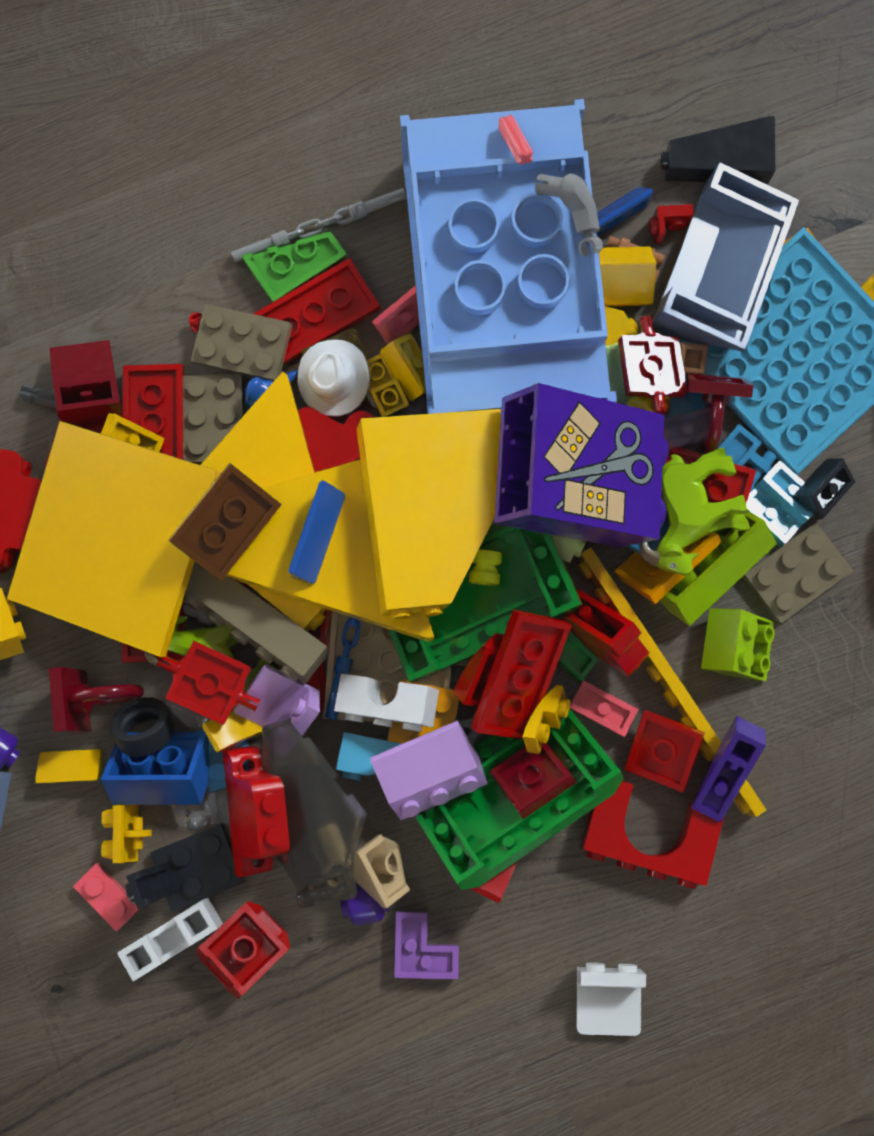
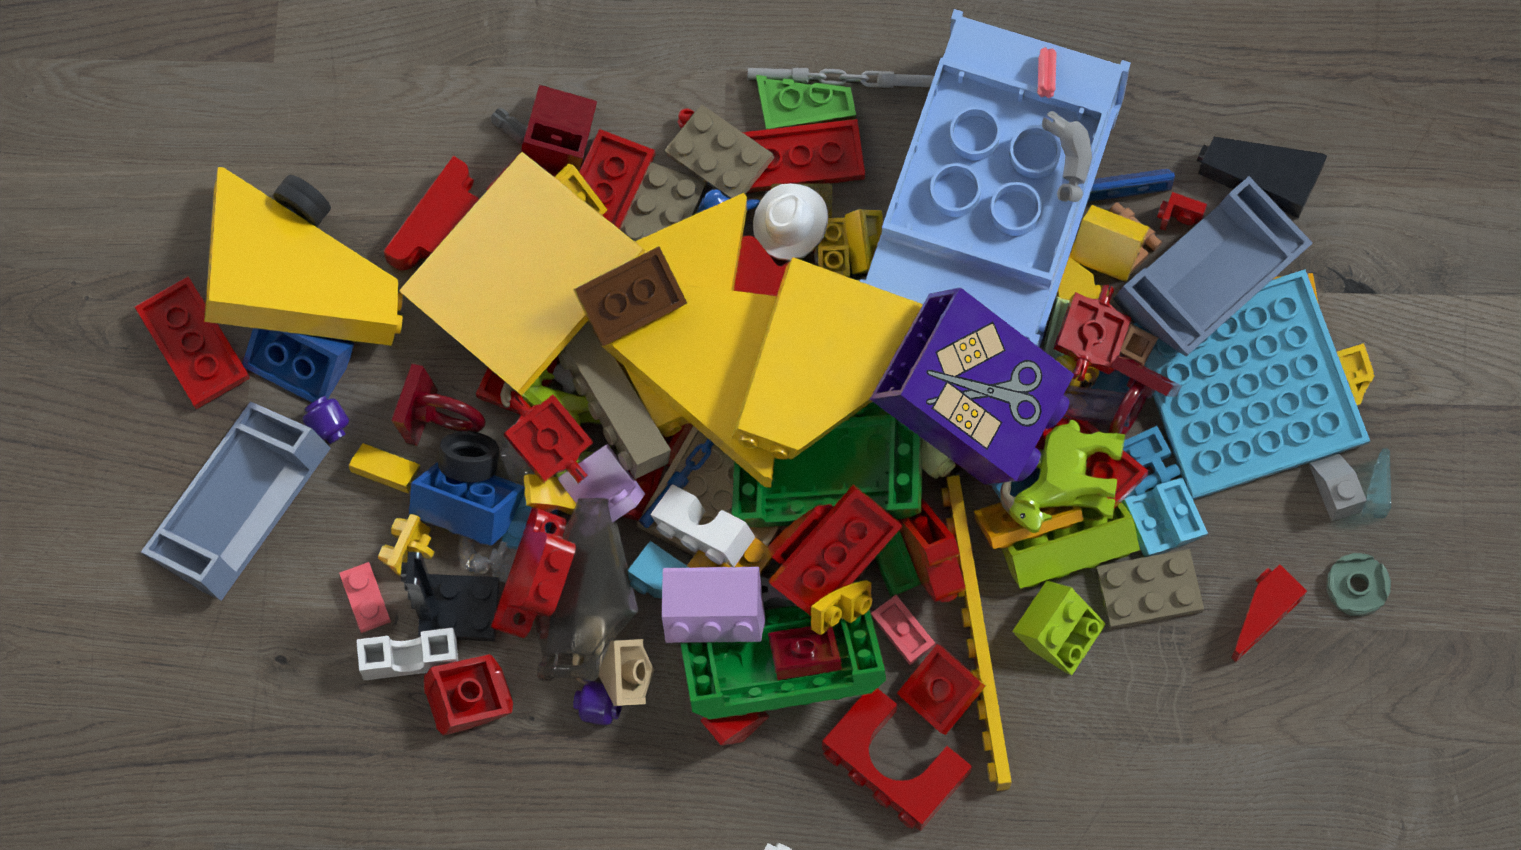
camera: 25 degrees right, 10 degrees down
blue slope [288,480,345,584] -> none
coral plate [372,285,419,344] -> none
medium lavender plate [394,911,459,979] -> none
neon yellow wheel [468,550,502,586] -> none
dark purple slope [692,716,766,823] -> none
black slope [794,458,855,519] -> none

